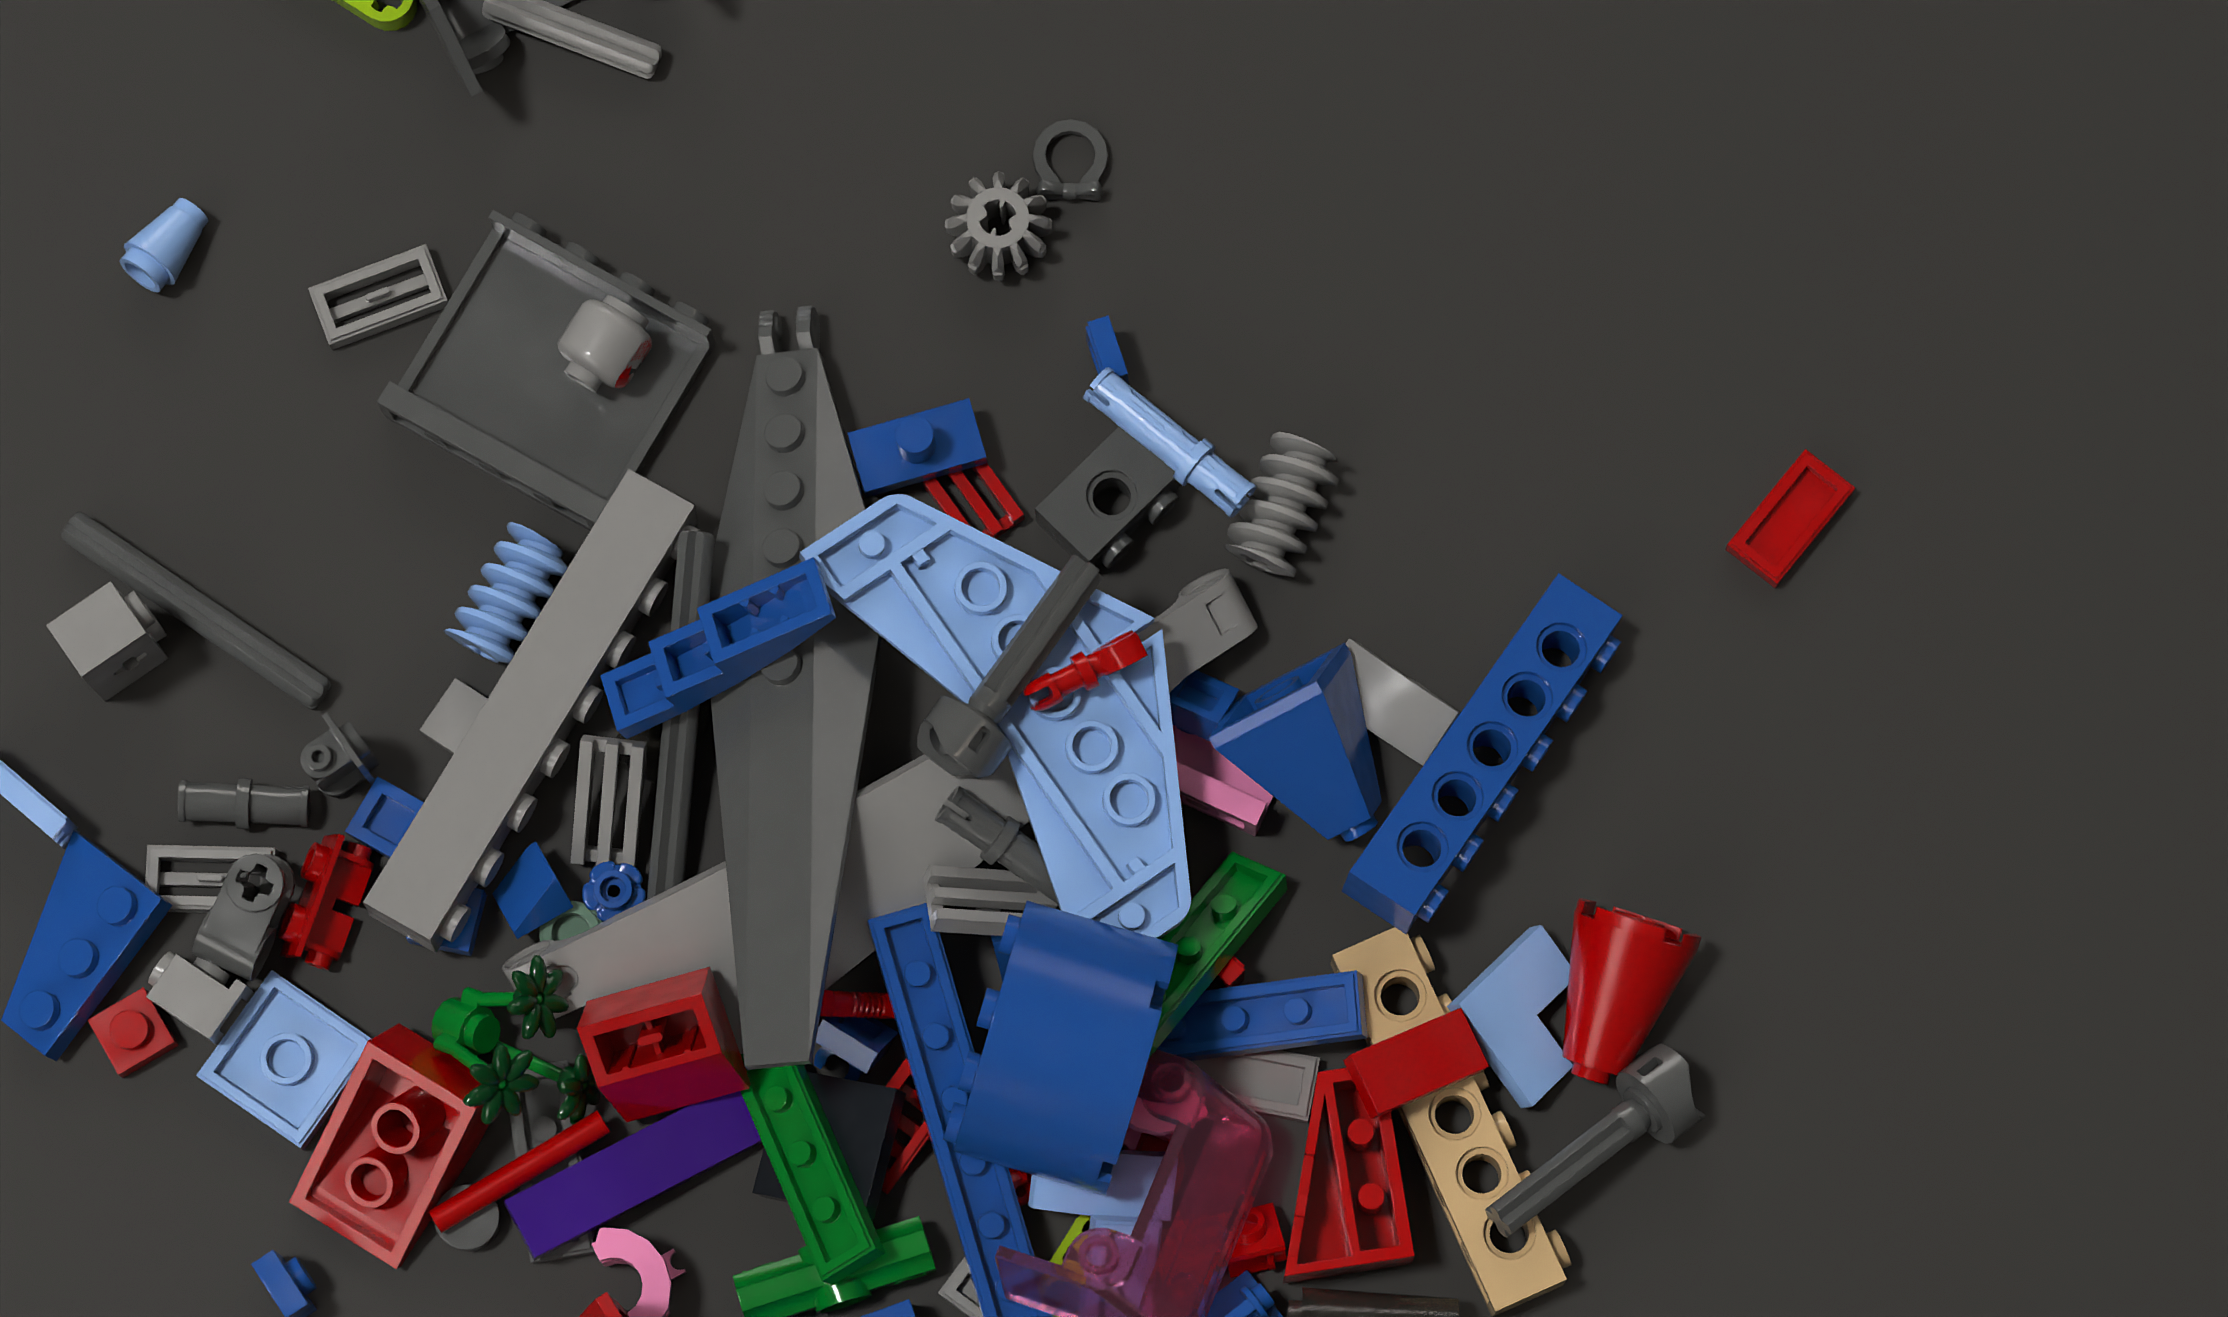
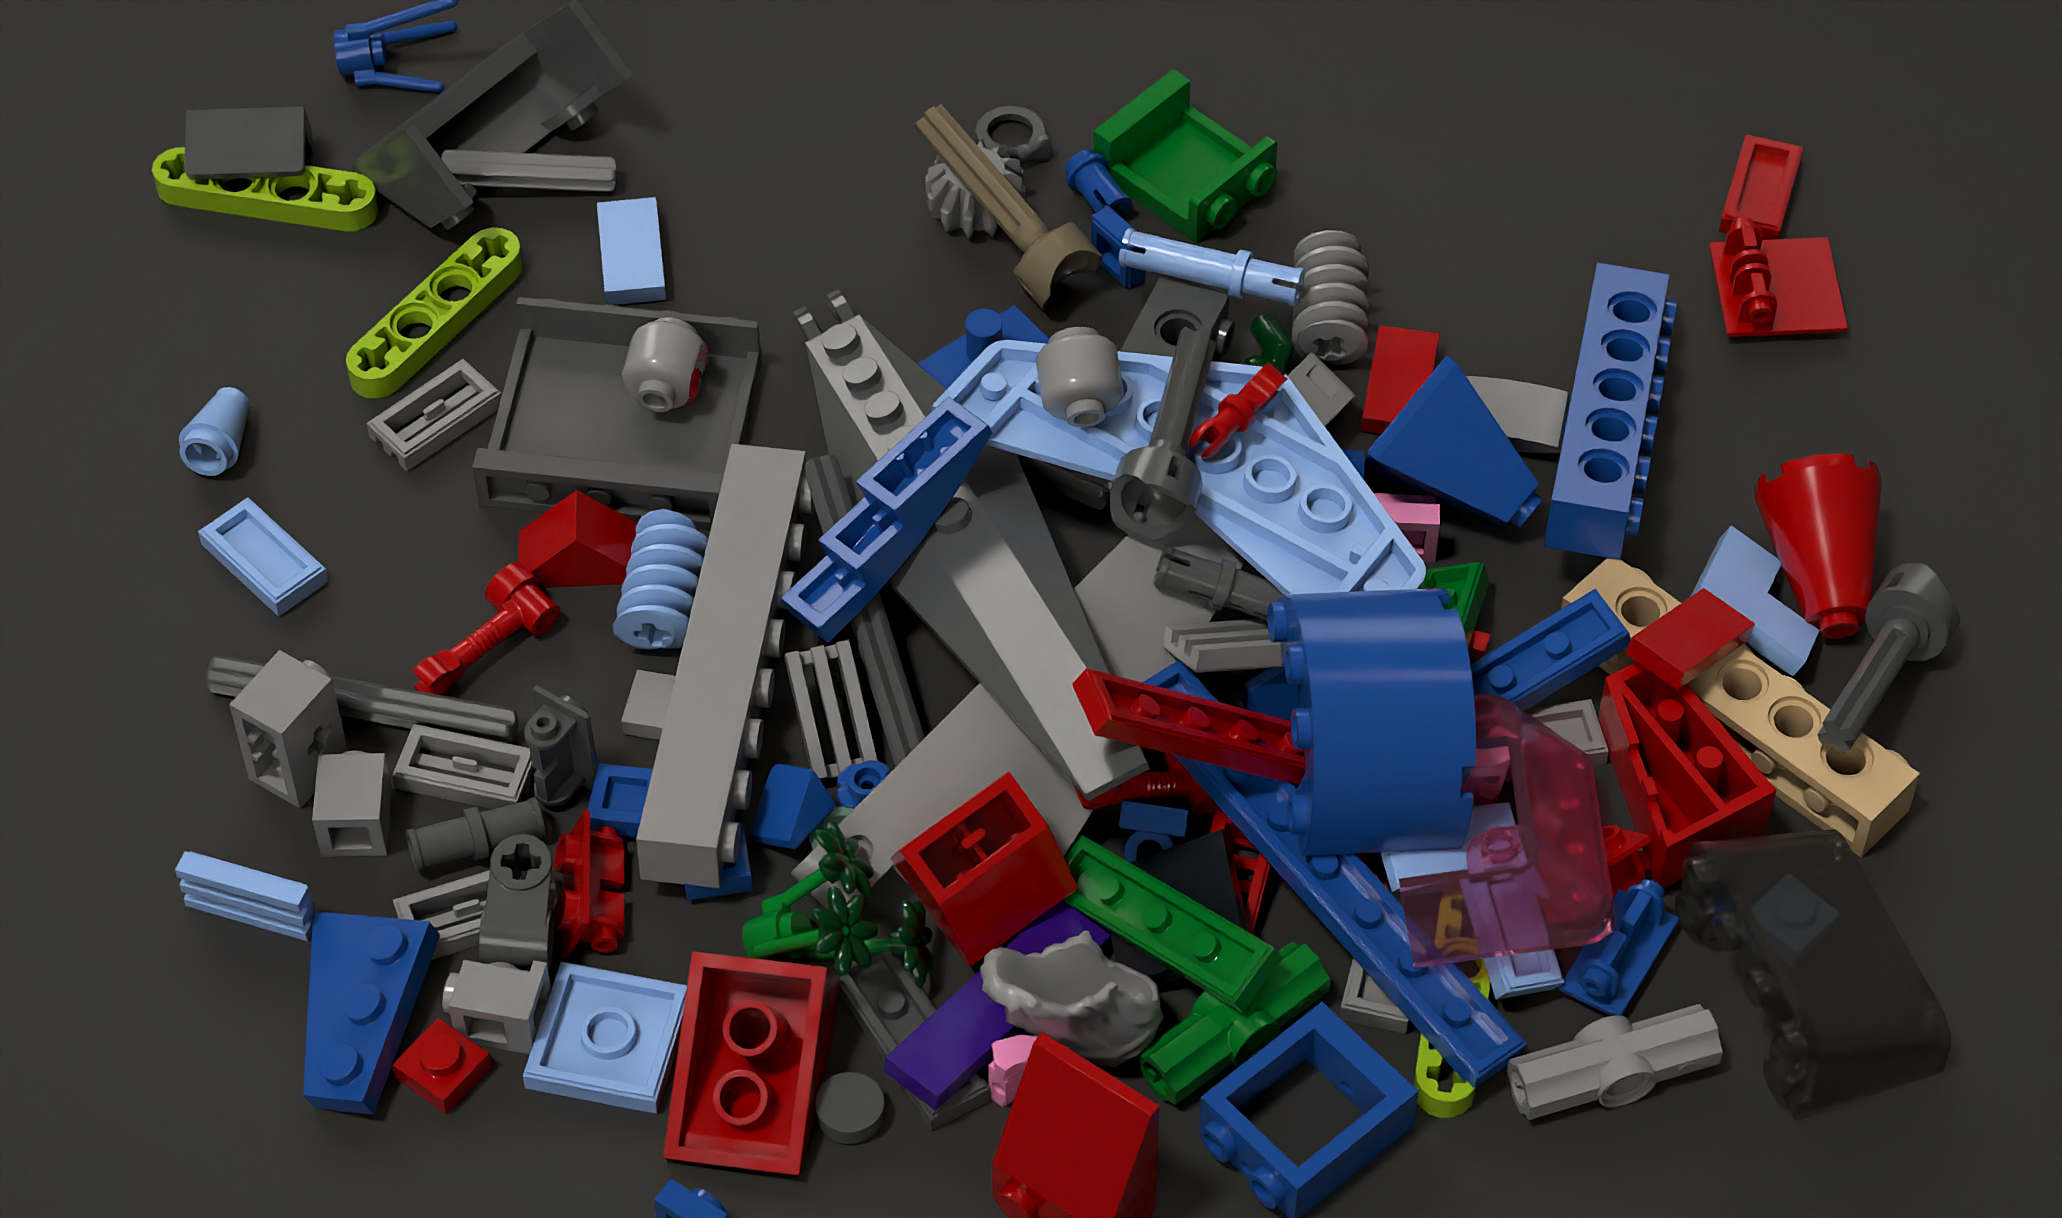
camera: 25 degrees left, 25 degrees down
red bar [429,1110,610,1233] -> none
none -> light blue tile [198,497,329,617]
none -> light grey brick [312,750,392,857]
none -> lime beam [346,227,523,399]
none -> light grey tile [392,724,537,809]
none -> red brick [412,562,560,696]
none -> red slope [518,490,638,588]
none -> light blue tile [597,197,666,305]
none -> dark tan piece [914,104,1104,310]
none -> light grey piece [980,931,1164,1067]
none -> light grey head [1036,327,1124,427]
none -> blue pin [1065,149,1133,218]
none -> red tile [1072,669,1306,785]
none -> green panel [1093,69,1278,244]
none -> dark green arm [1244,313,1294,375]
none -> red tile [1361,325,1439,434]
none -> red hinge [1709,217,1848,337]

